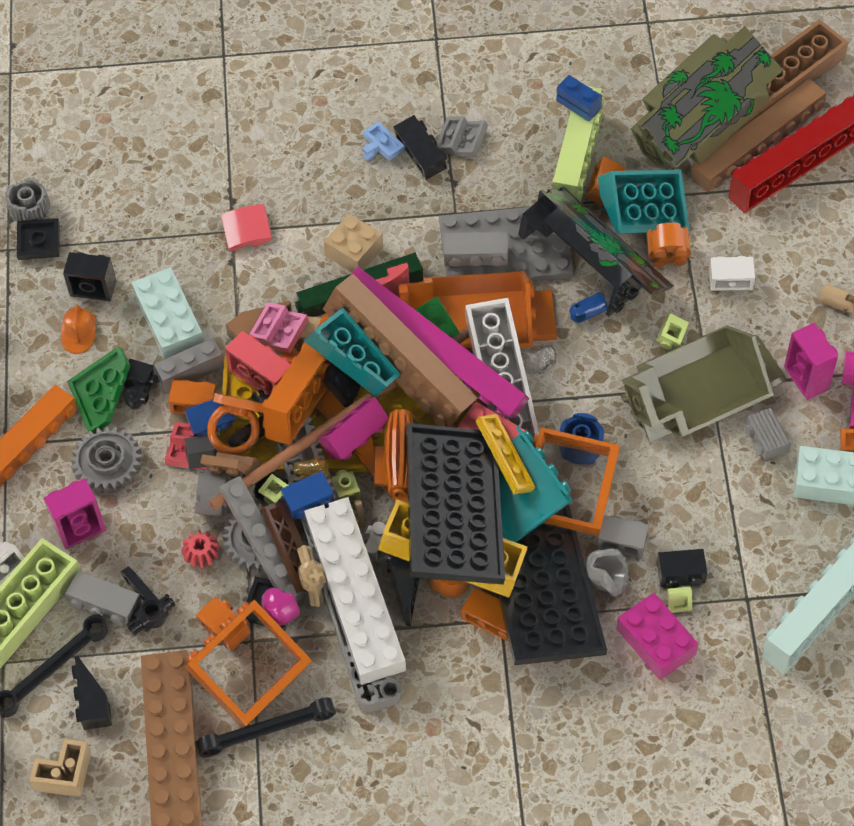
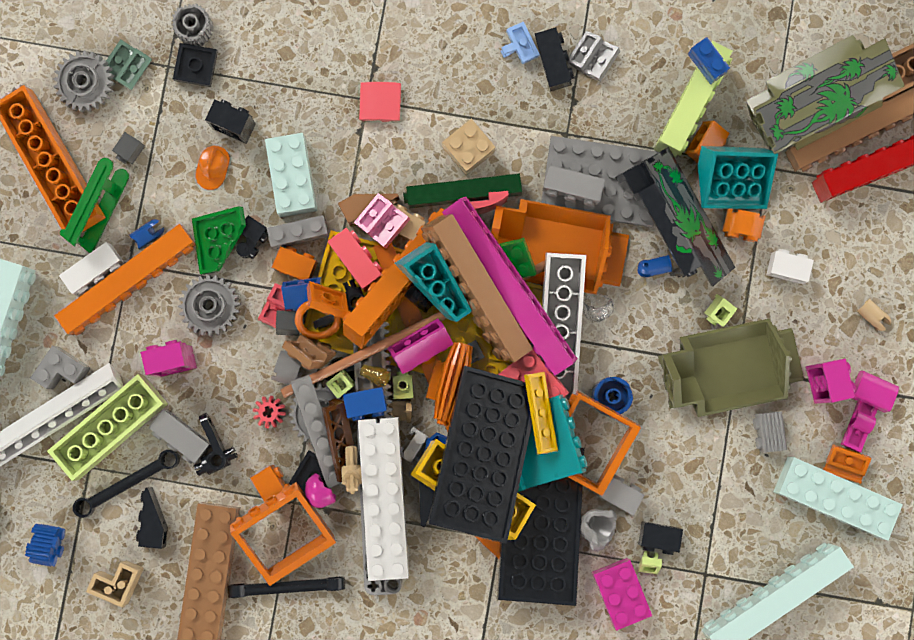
camera: 10 degrees right, 25 degrees up
none -> blue piece [129,219,164,249]

